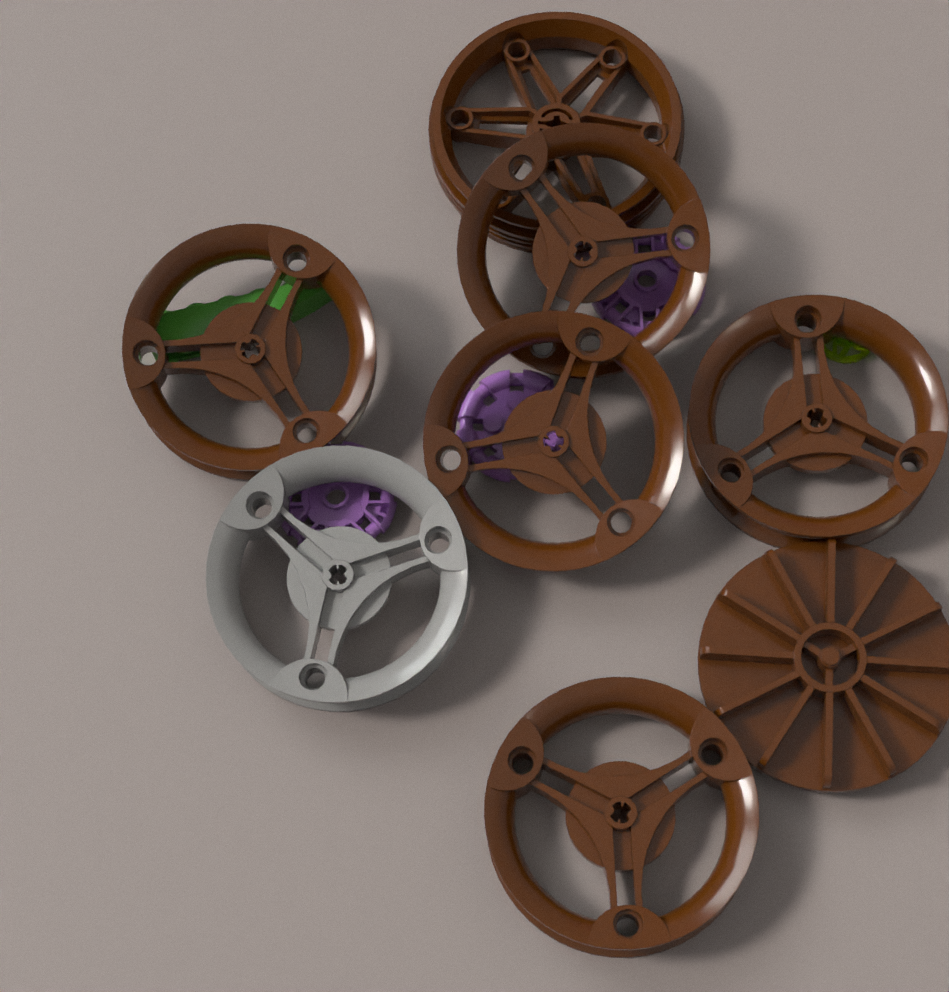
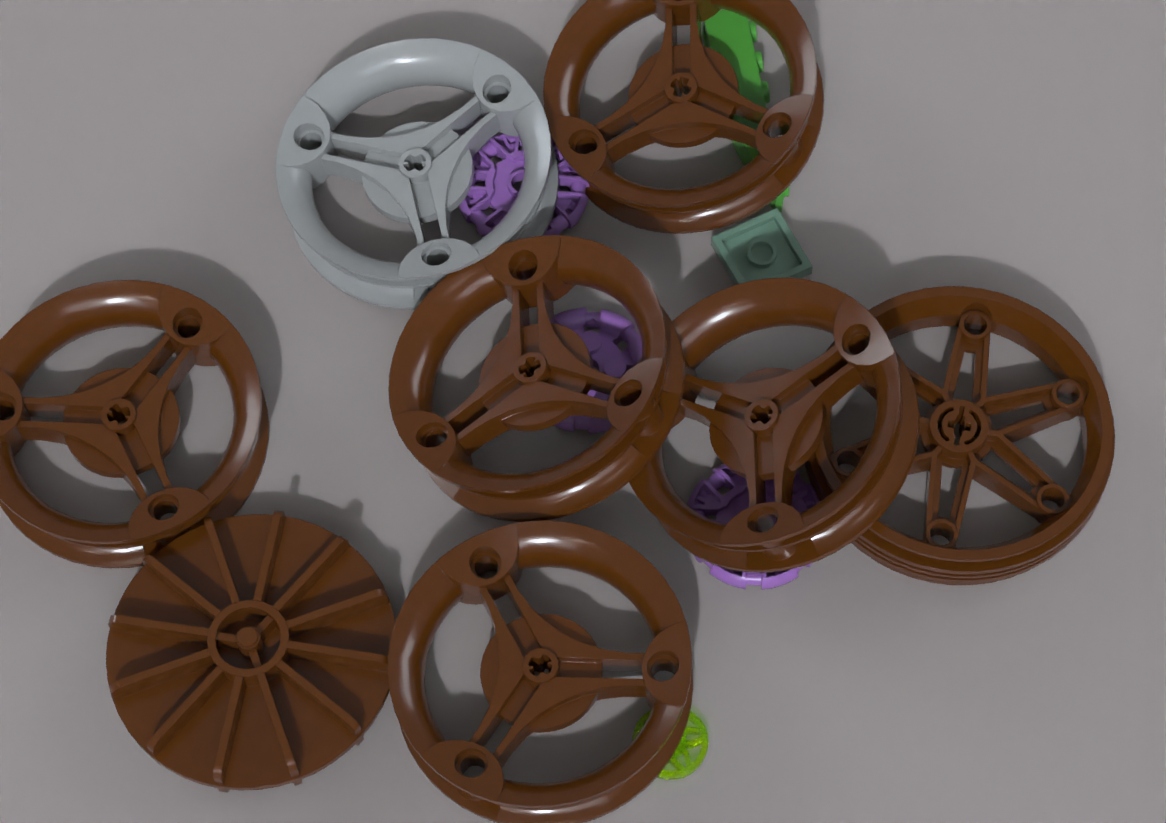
camera: 90 degrees right, 5 degrees down
none -> sand green plate [711,208,813,285]

